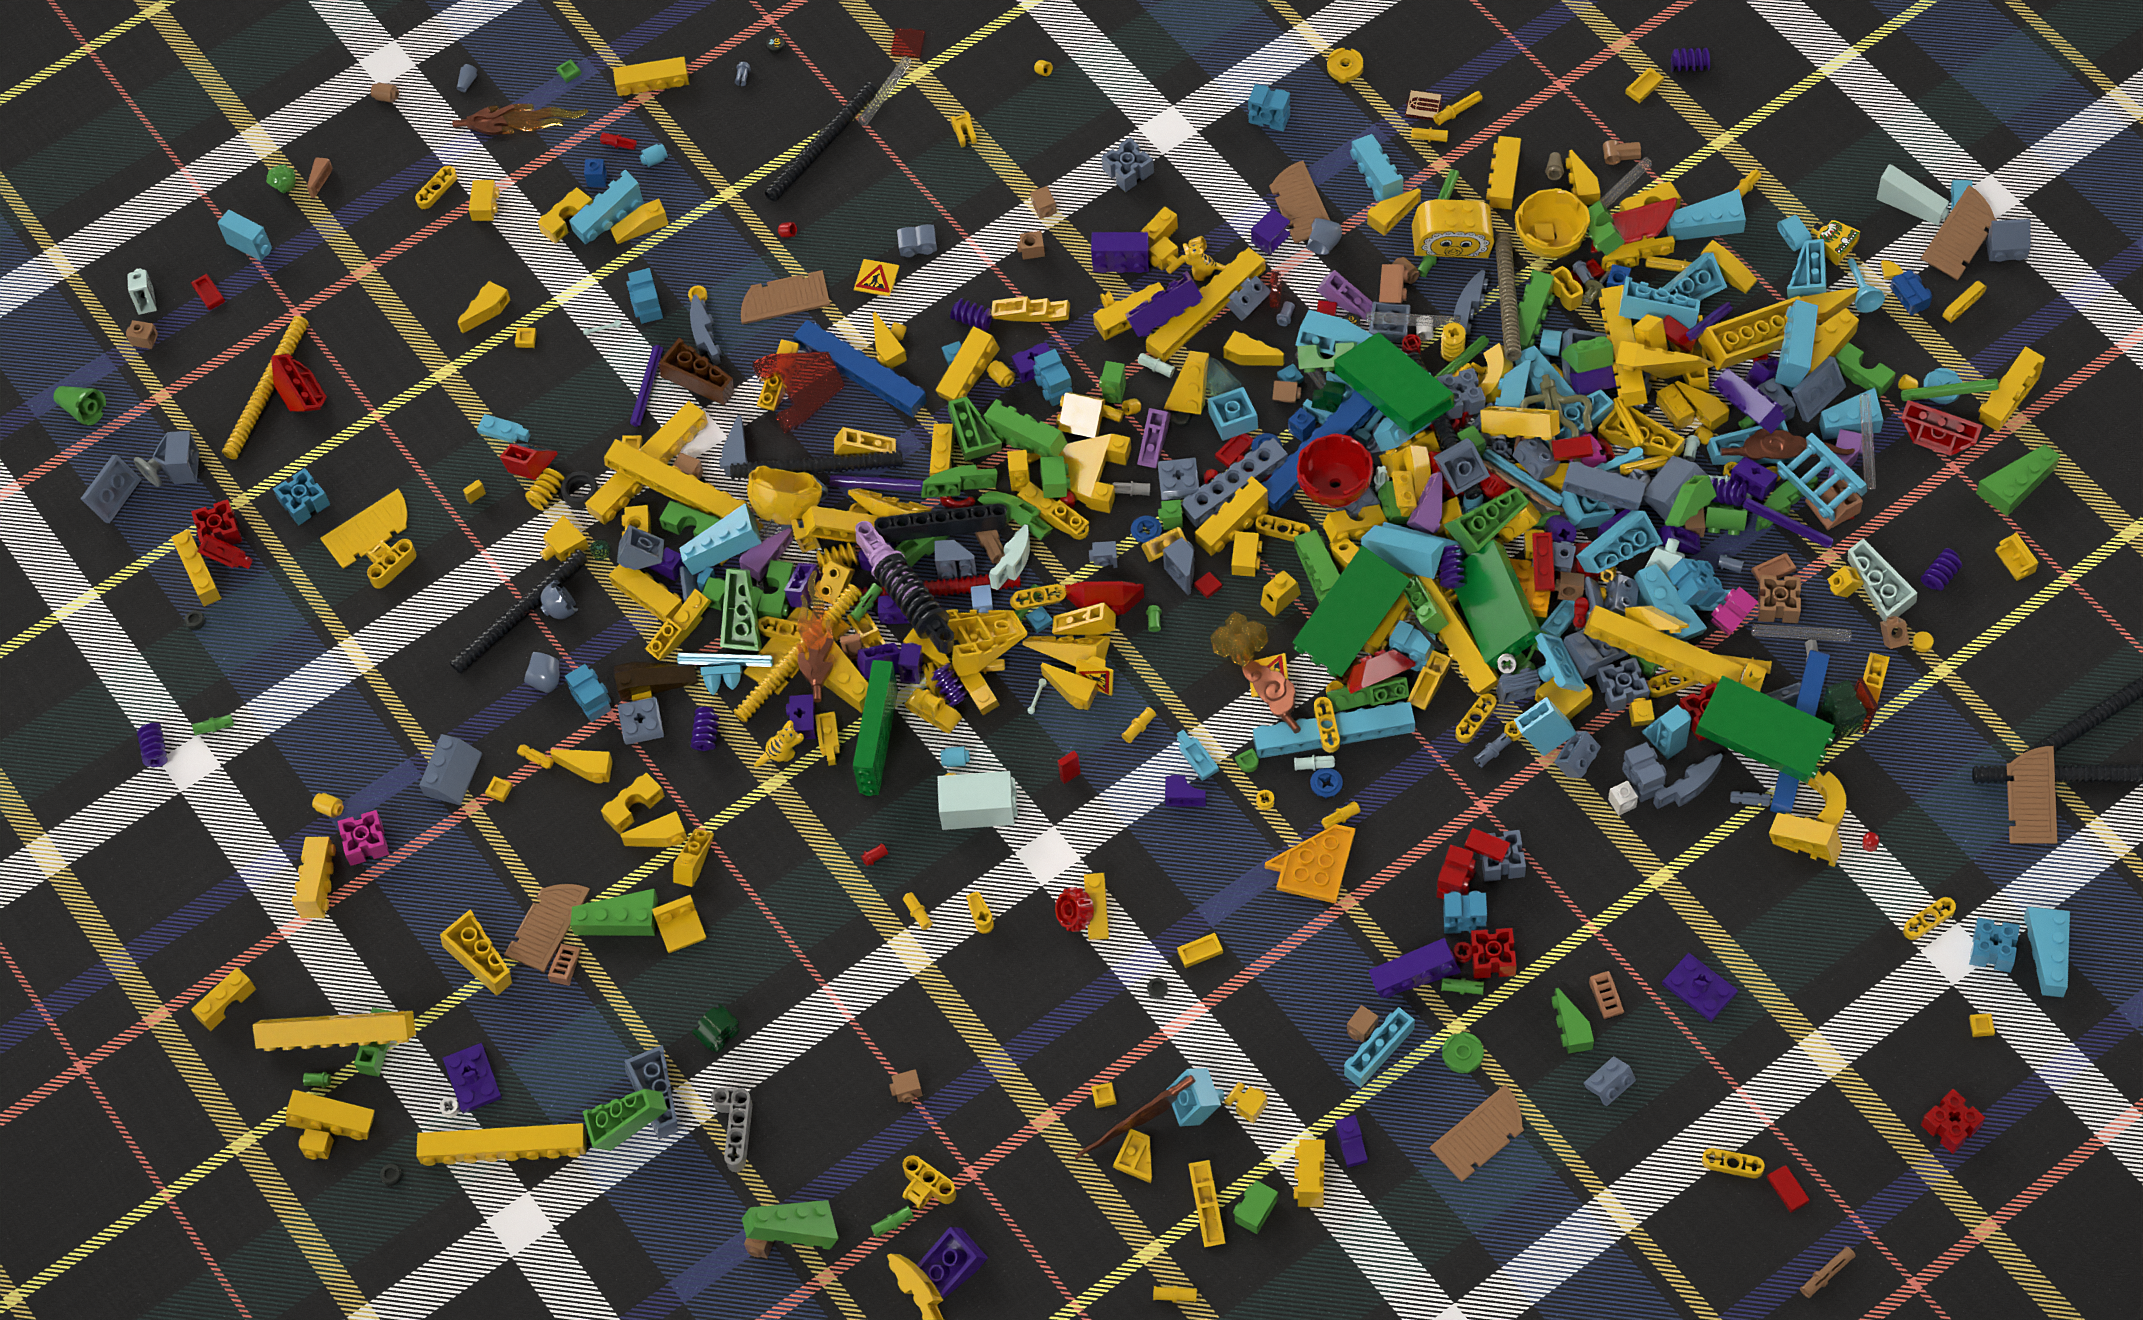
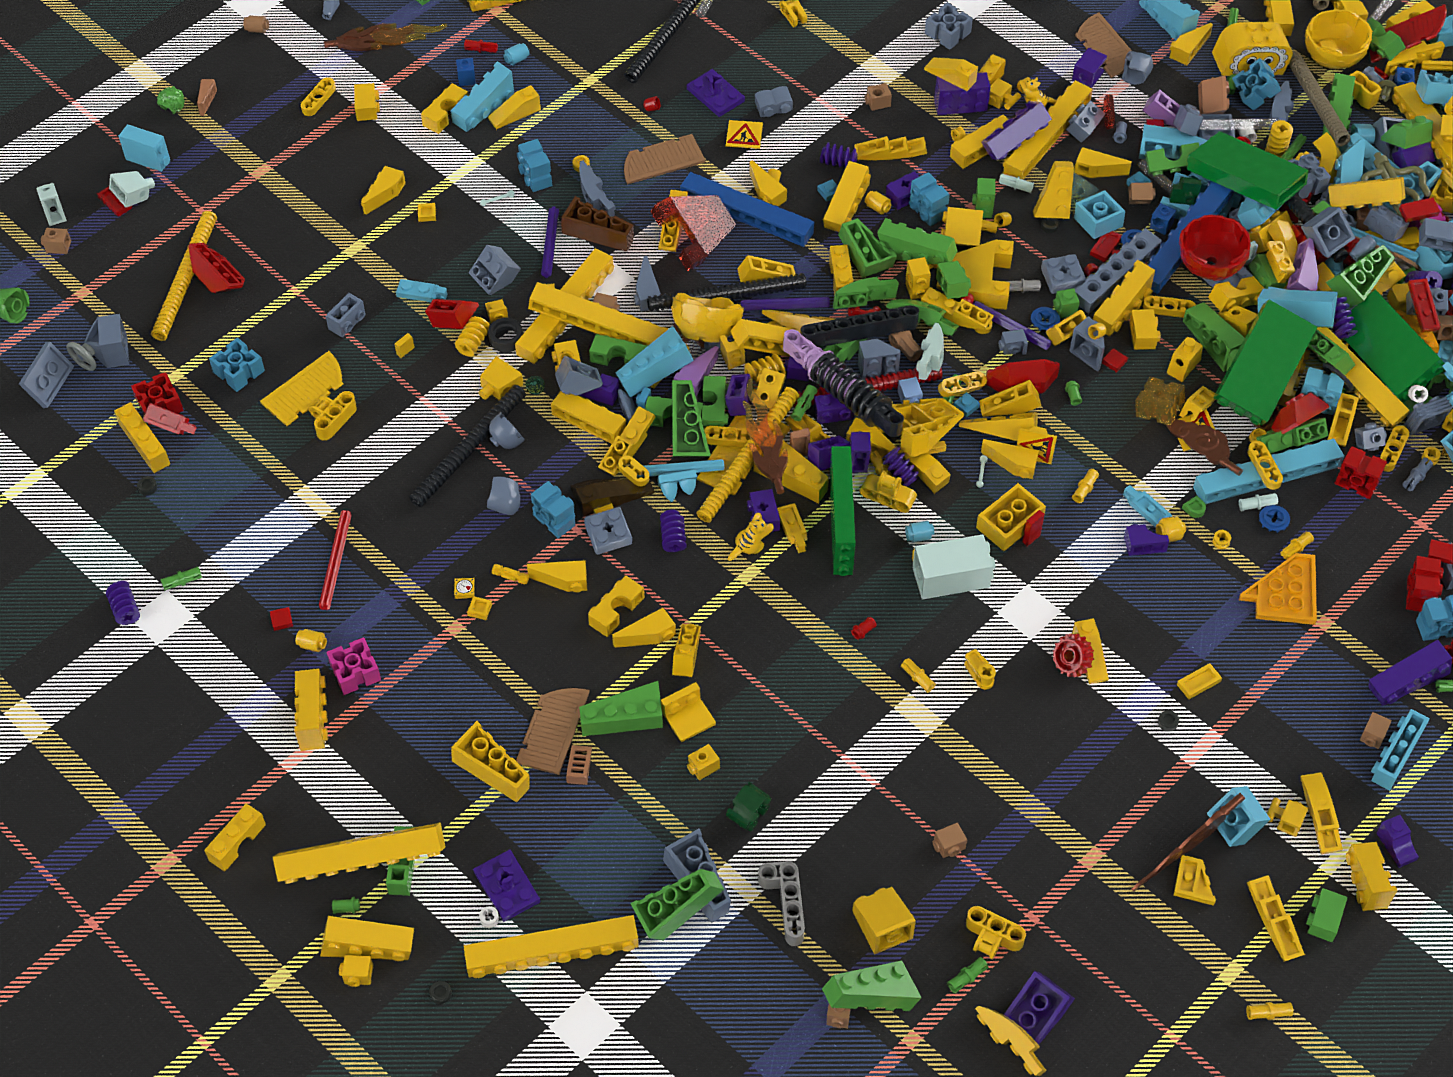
camera: 15 degrees left, 5 degrees down
sand blue slope [419,734,482,805] -> none
medium nougat brick [1030,186,1057,219] -> none
yellow tile [1091,1082,1116,1108] -> none
medium lavender slope [1137,408,1171,468] -> none
none -> light aqua torso [109,171,155,207]
none -> red tile [270,607,293,631]
none -> red axle [319,510,351,610]
none -> sand blue brick [325,293,366,337]
none -> tile [454,578,475,599]
none -> sand blue slope [468,245,521,295]
none -> yellow bracket [485,299,508,324]
none -> yellow beam [618,455,649,486]
none -> dark purple plate [687,69,745,117]
none -> yellow brick [687,744,720,780]
none -> yellow slope [853,887,916,954]
none -> yellow slope [924,57,978,91]
none -> dark purple axle [973,301,1052,350]
none -> yellow brick [976,483,1046,551]
none -> yellow piece [1088,323,1107,339]
none -> yellow head [1156,516,1186,542]
none -> sand blue brick [1173,104,1203,136]
none -> yellow hinge [1179,386,1216,421]
none -> dark azure brick [1232,58,1282,110]
none -> yellow slope [1300,772,1343,855]
none -> red brick [1335,446,1387,499]
none -> sand blue cone [1349,235,1377,261]
none -> sand blue brick [1355,423,1387,451]

